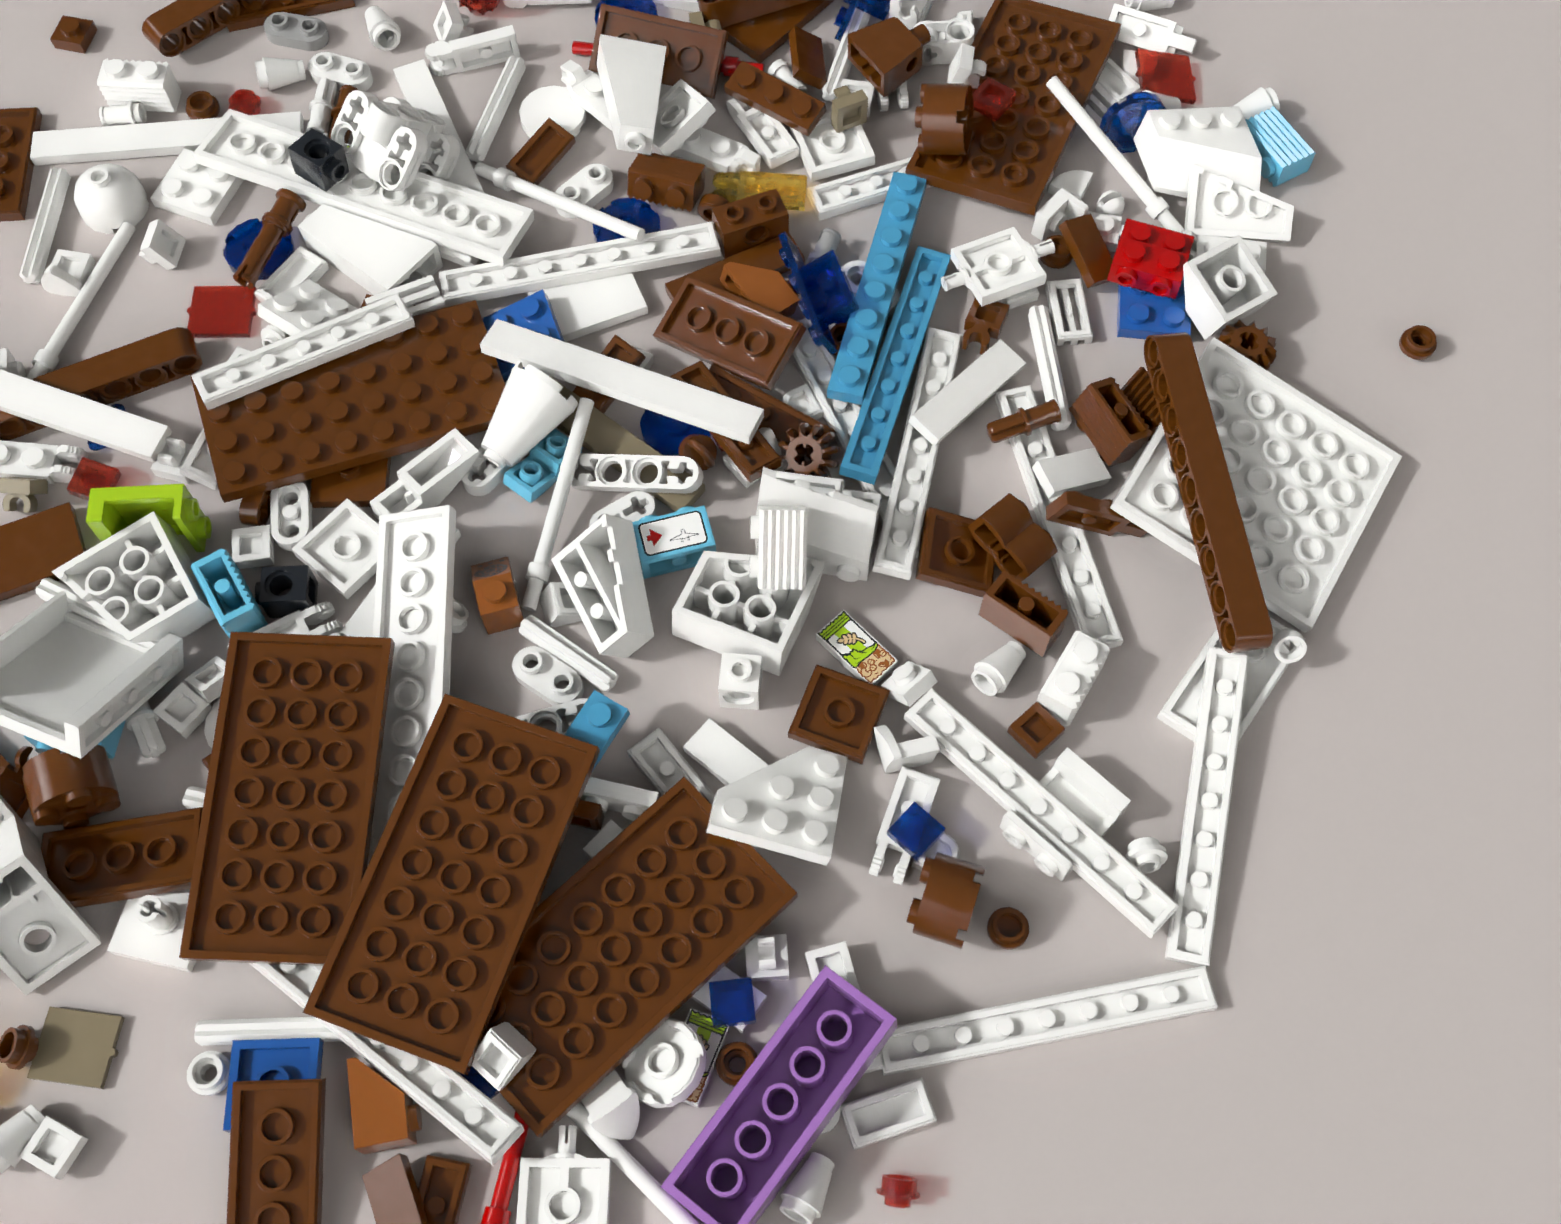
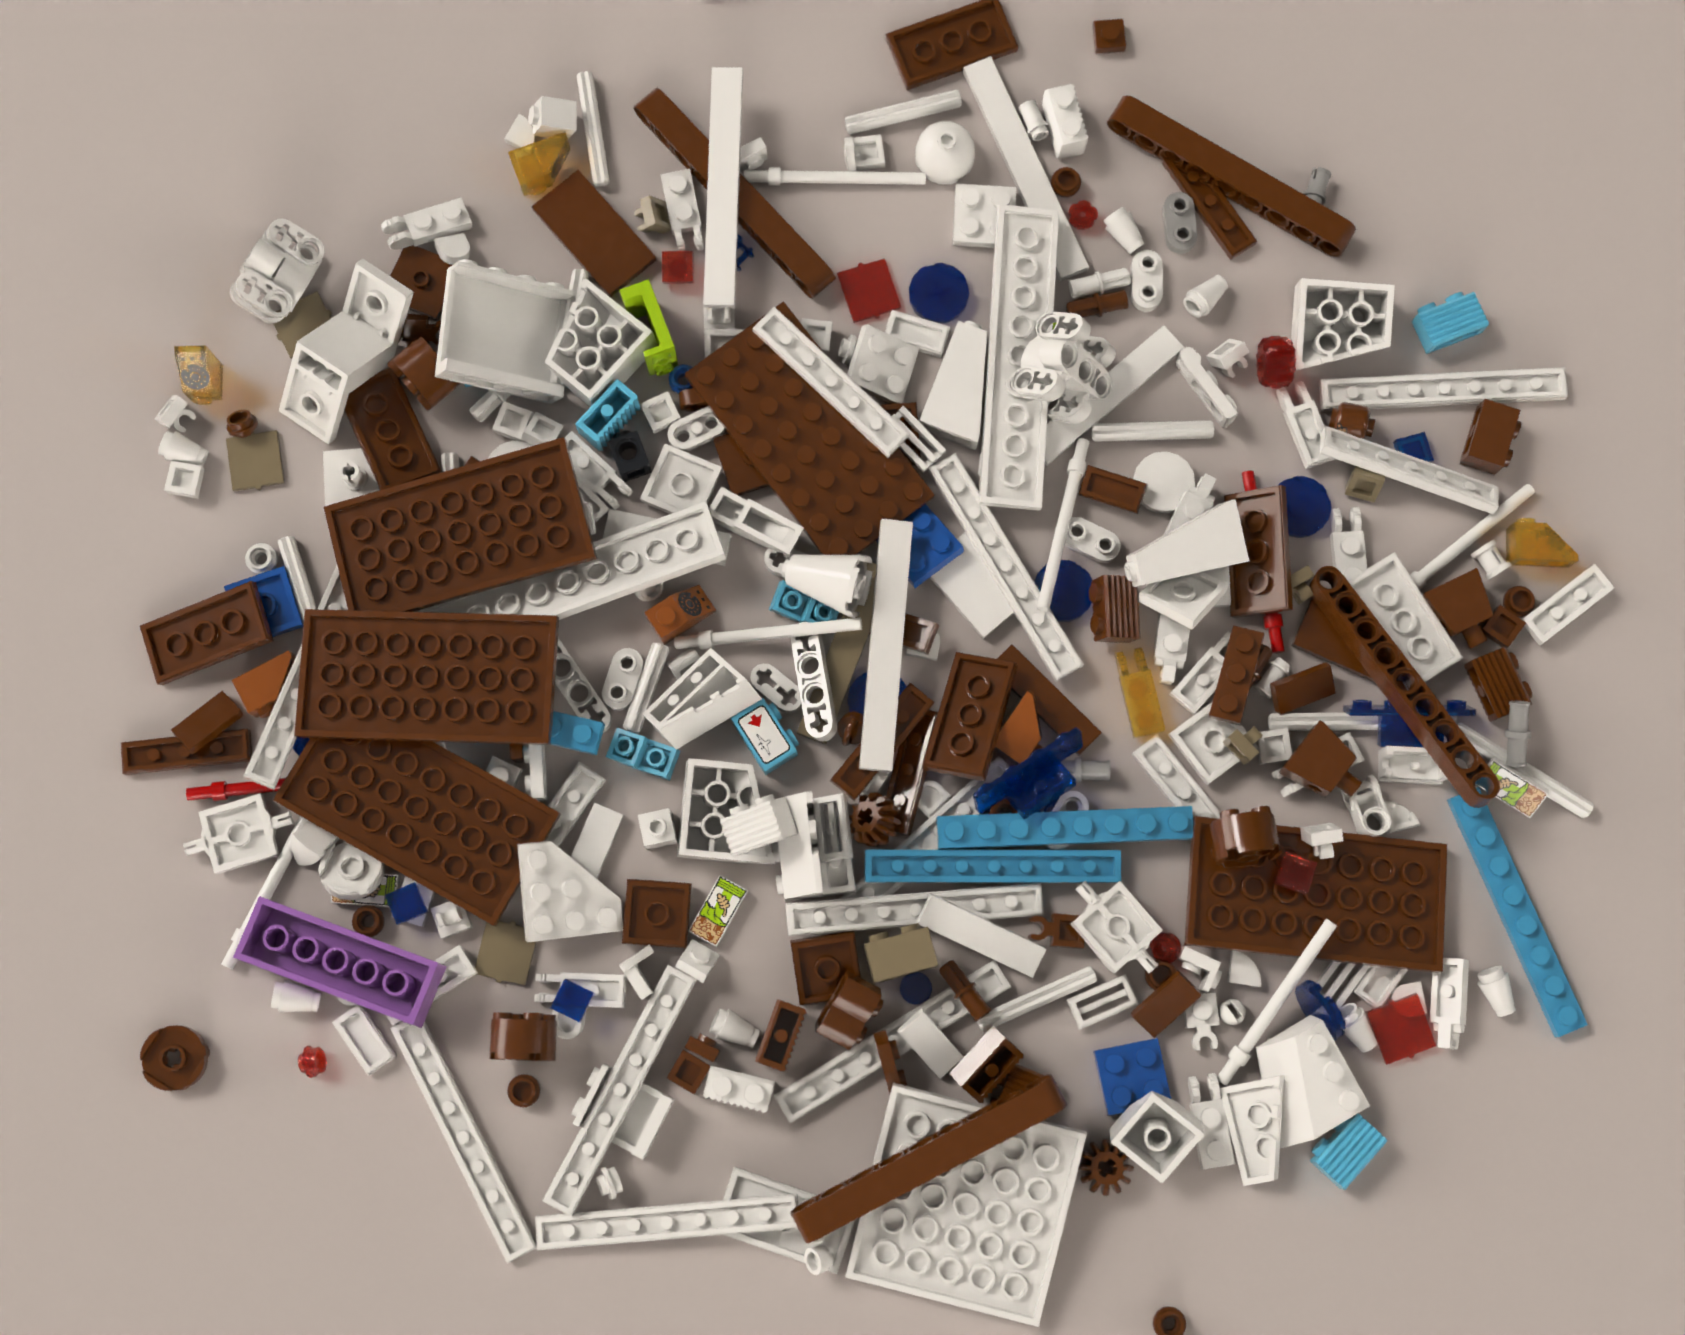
camera: 70 degrees right, 15 degrees up
white tile [139,219,186,270] -> none
reddish brown pin [233,188,306,289] -> none
black brick [288,128,349,192] -> none
white slope [472,1022,536,1091] -> none
reddish brown tile [697,194,730,222] -> none
reddish brown brick [712,188,789,259] -> none
red plate [1107,218,1195,299] -> none
white cone [1232,87,1280,120] -> none
none -> dark tan piece [475,921,537,986]
none -> medium azure slope [606,727,681,781]
none -> blue plate [668,364,693,394]
none -> reddish brown plate [684,1033,721,1062]
none -> dark tan slope [864,923,938,985]
none -> clear blue tile [900,972,932,1005]
none -> clear red plate [1150,932,1181,963]

